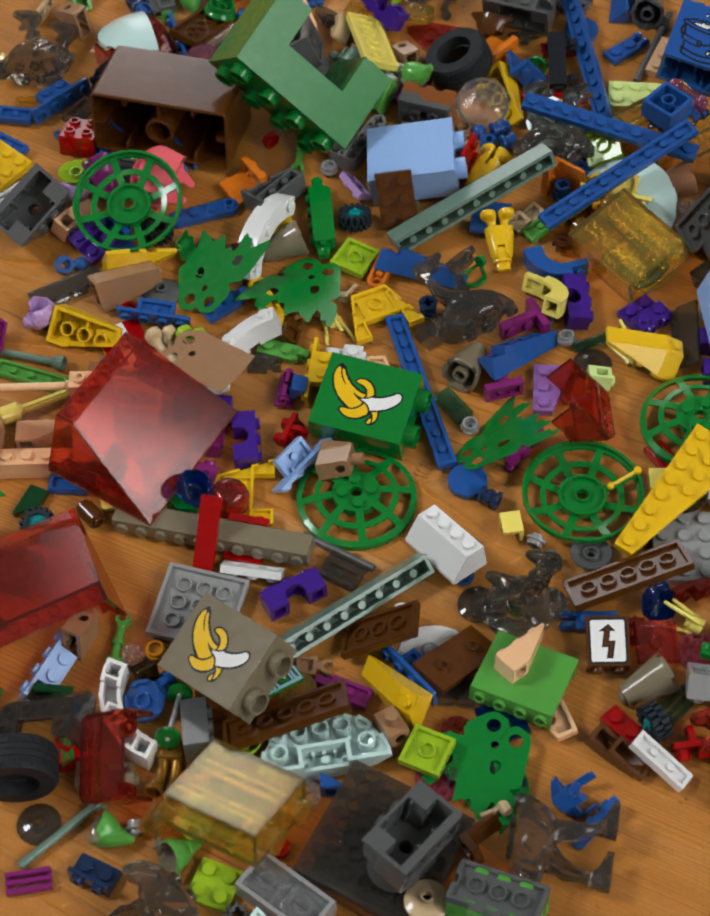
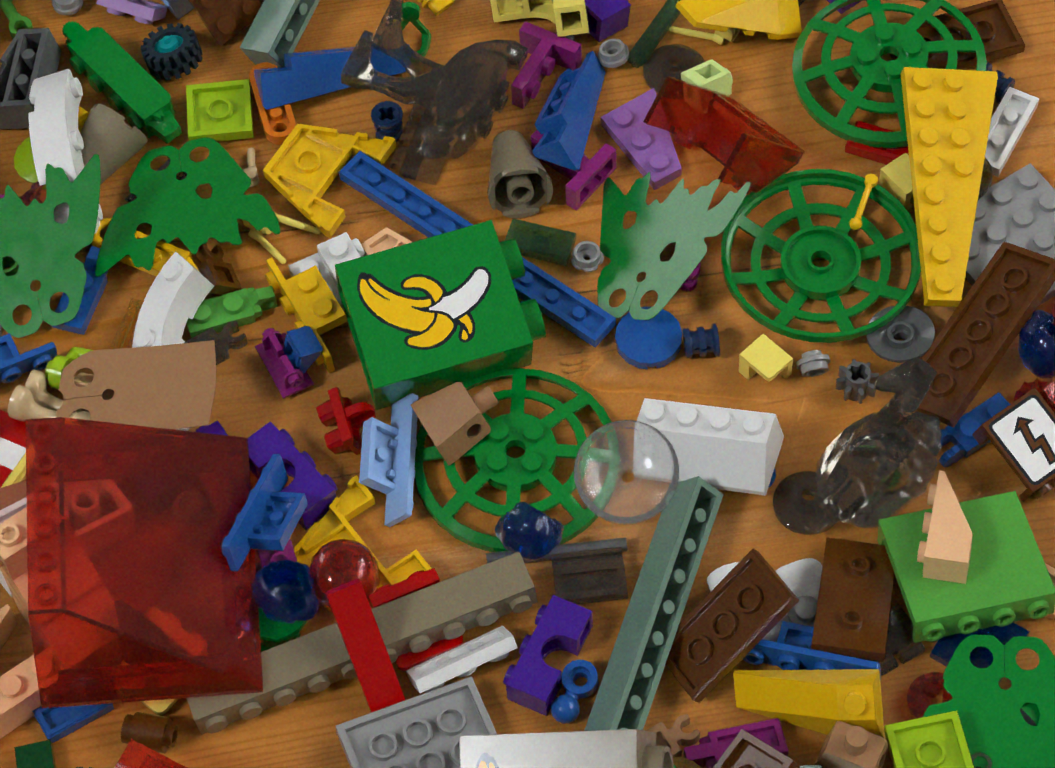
camera: 35 degrees left, 5 degrees up
none -> blue bracket [222,454,308,571]
none -> clear blue hair [495,502,564,561]
none -> blue plate [551,660,599,724]
none -> clear dish [574,420,680,525]

